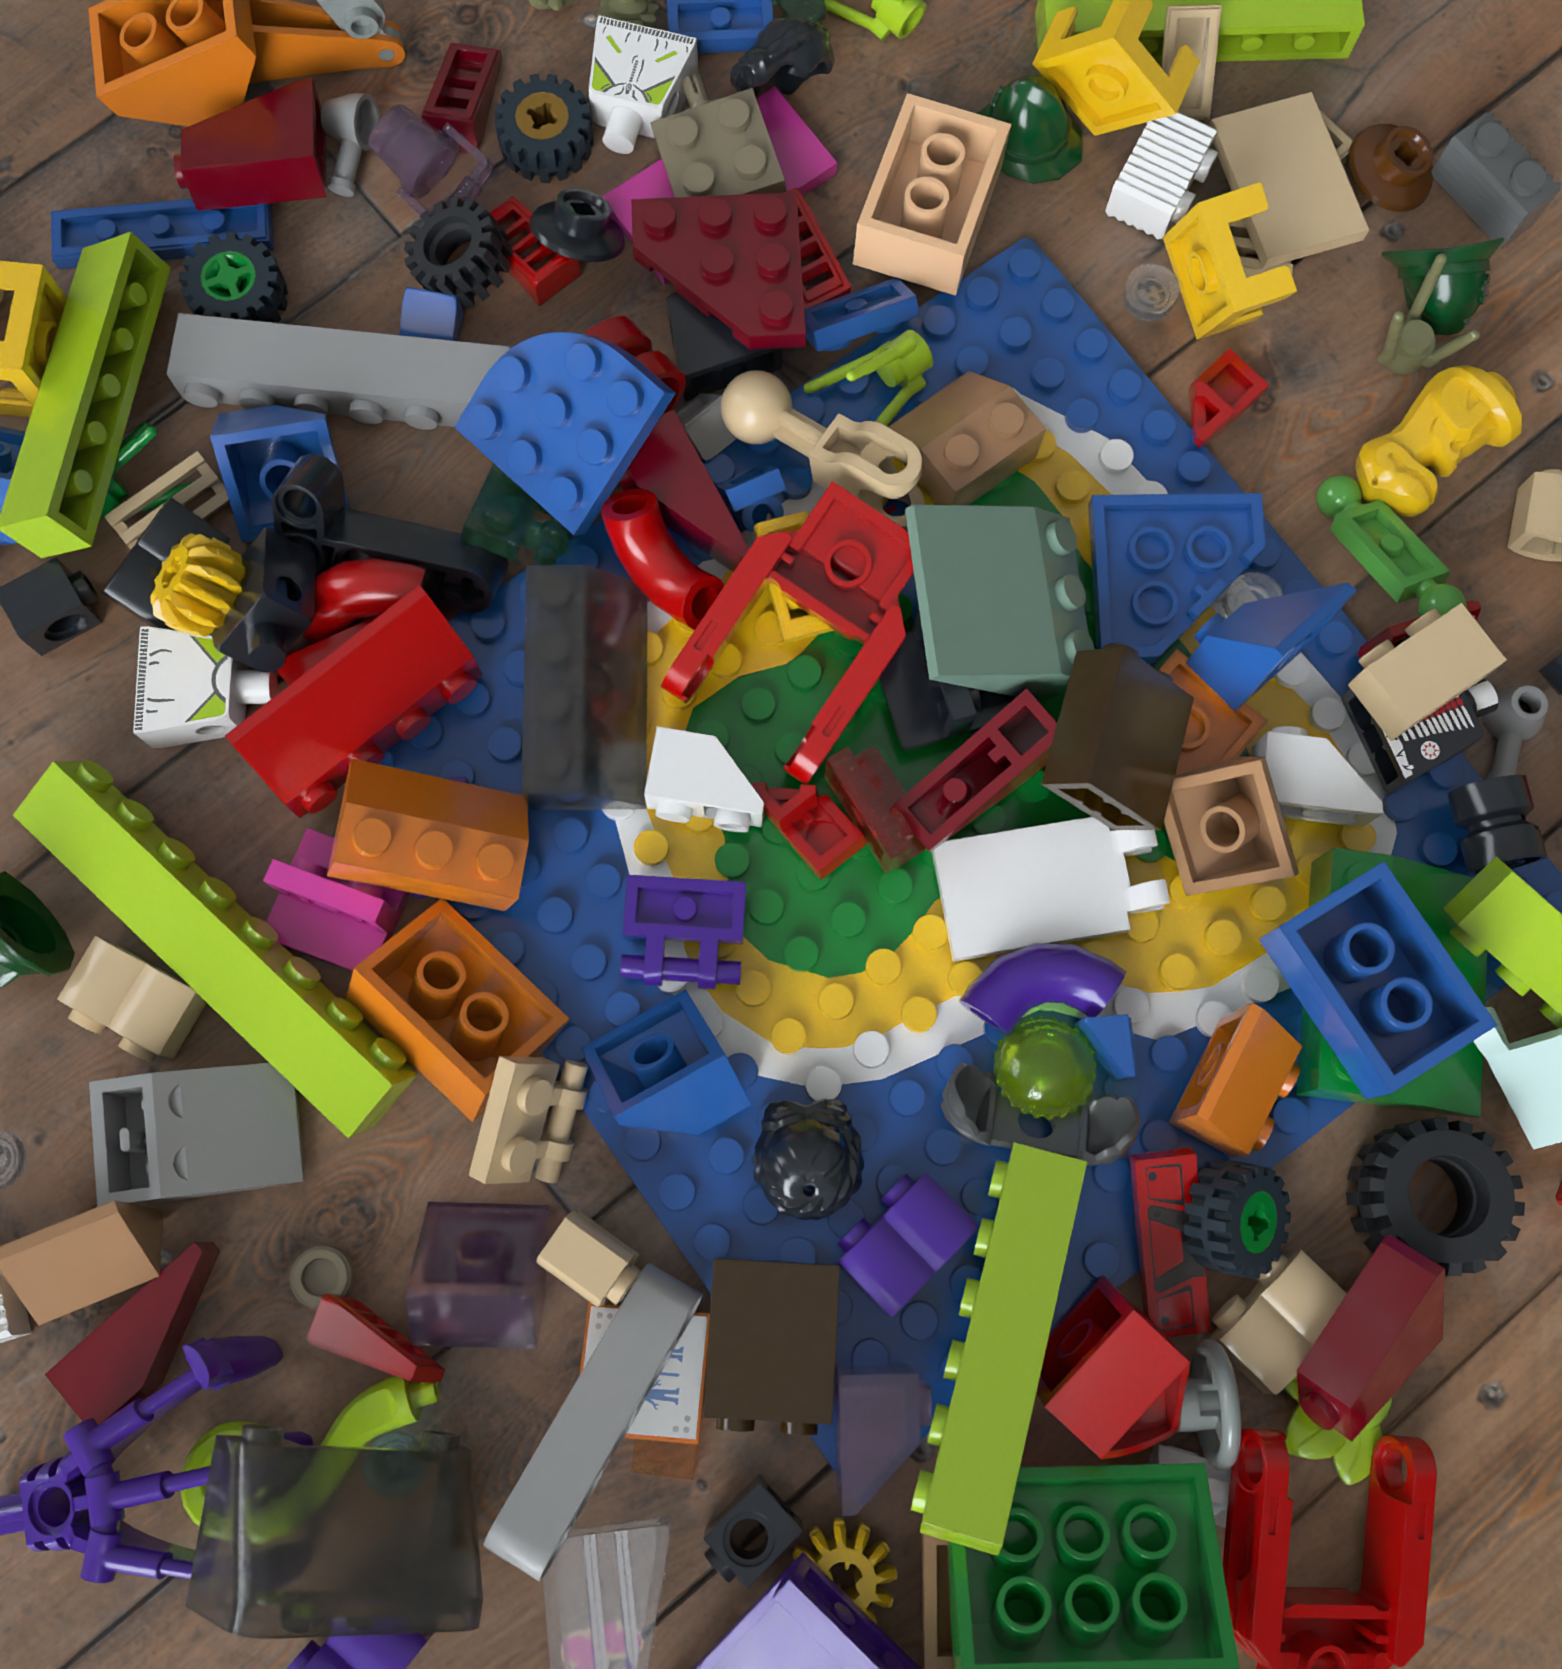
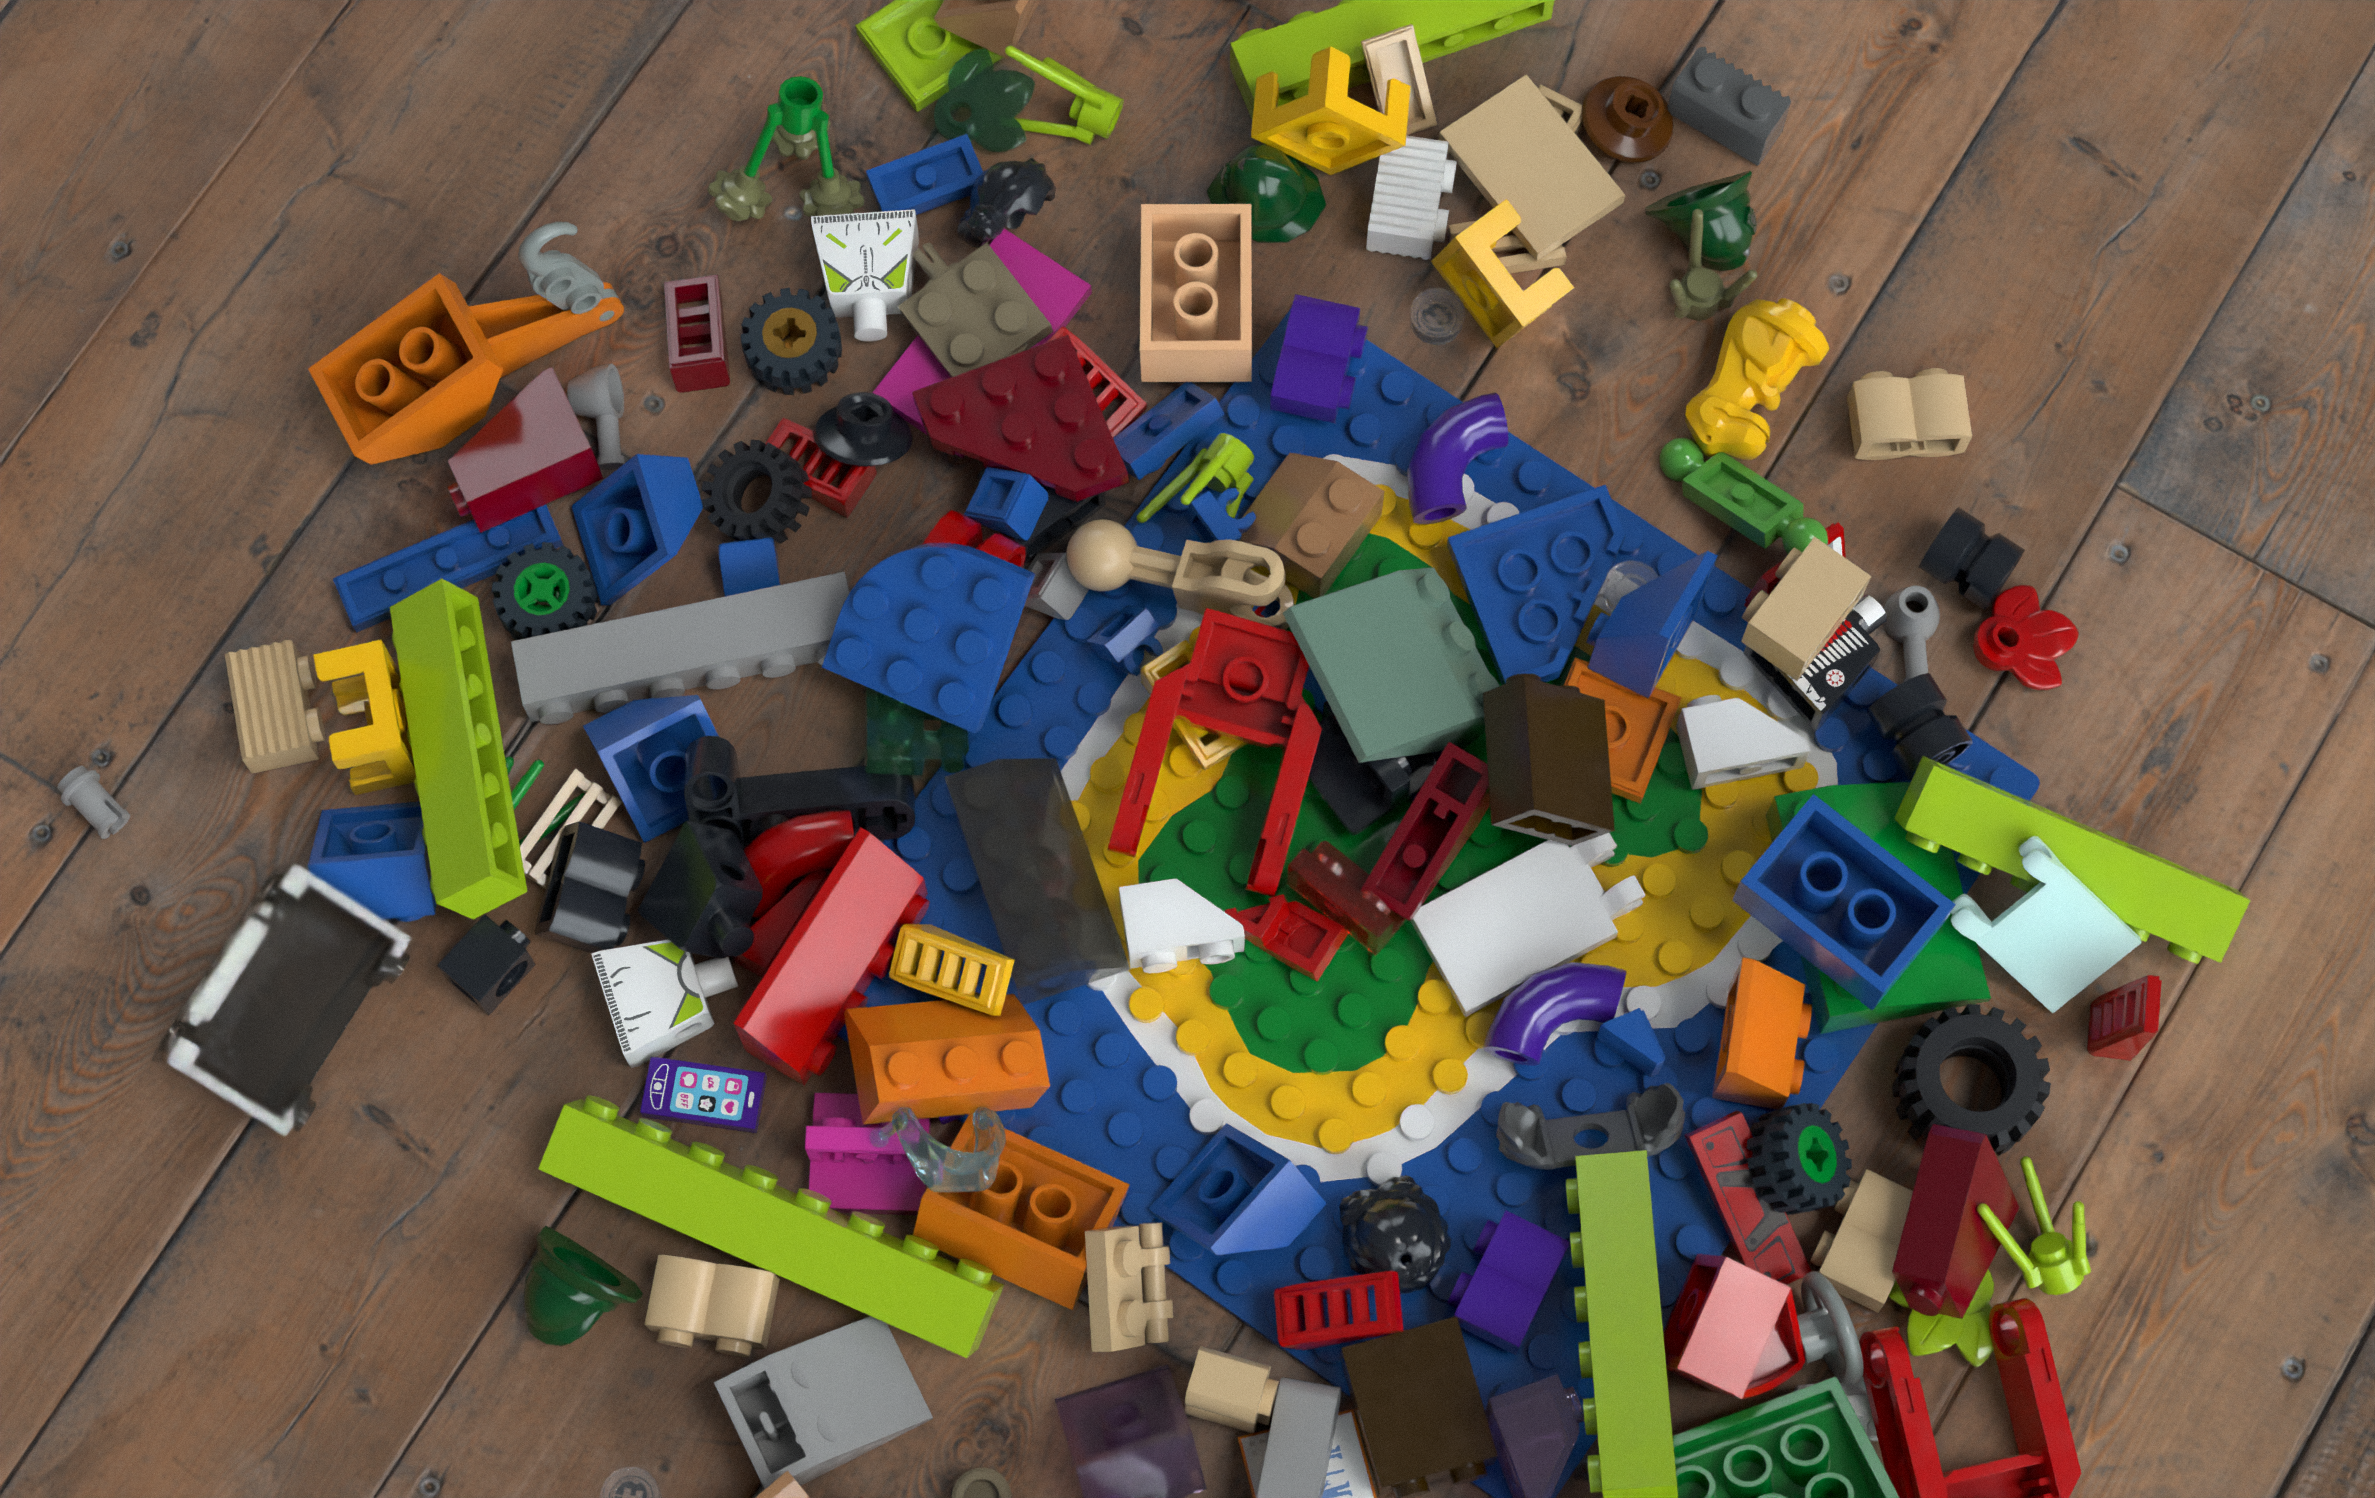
camera: 15 degrees left, 5 degrees down
yellow gear [150,533,245,637] -> none
clear purple piece [368,104,493,216] -> none
red cylinder [601,489,724,630] -> none
dark red slope [617,409,749,572] -> none
dark purple plate [620,875,747,990] -> none
clear neon green hat [993,1016,1097,1119] -> none
medium nougat slope [1164,756,1299,896] -> none
red slope [1189,348,1269,449] -> none
none -> blue slope [571,454,703,606]
none -> tile [640,1056,767,1133]
none -> clear light blue helmet [869,1107,1006,1192]
none -> yellow slope [889,924,1015,1016]
none -> blue slope [964,467,1049,541]
none -> blue tile [1184,488,1257,543]
none -> dark purple brick [1270,294,1368,423]
none -> red slope [1274,1271,1403,1350]
none -> dark purple cylinder [1407,392,1508,524]
none -> lime plant [1977,1156,2091,1295]

